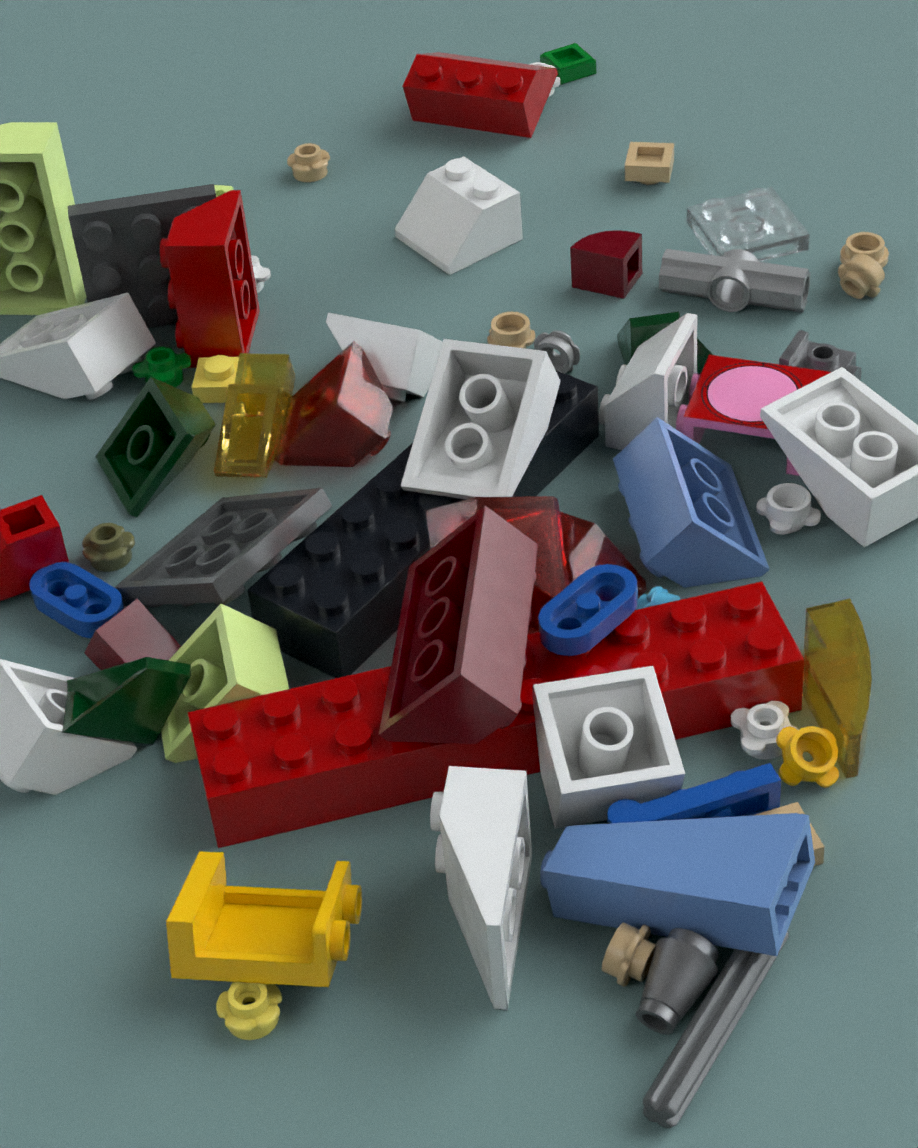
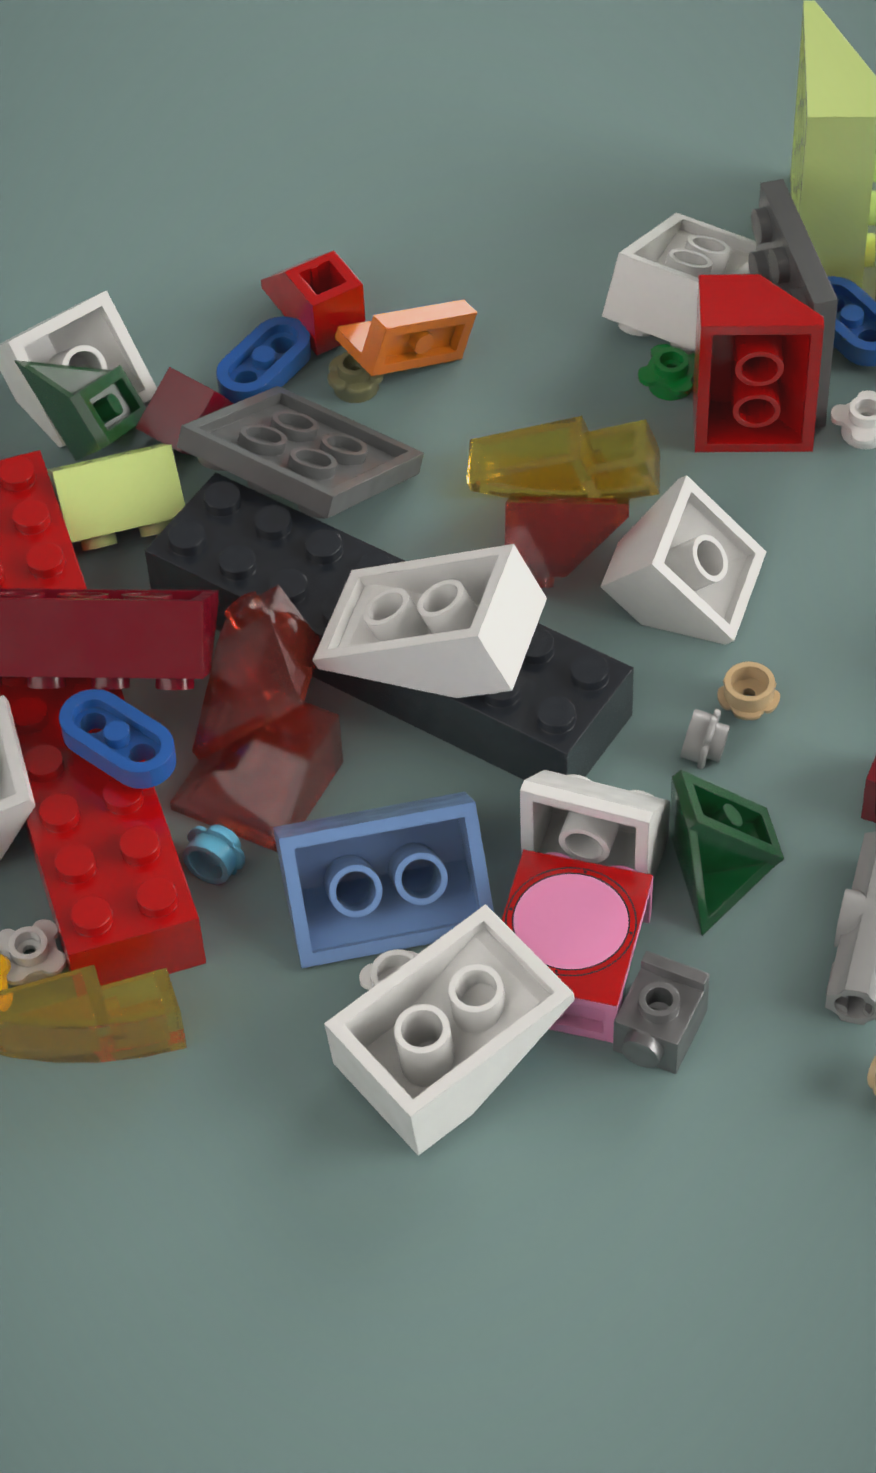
camera: 85 degrees right, 10 degrees up
dark green slope [95,377,216,517] -> none
light yellow plate [192,355,250,403] -> none
none -> orange panel [335,300,477,376]

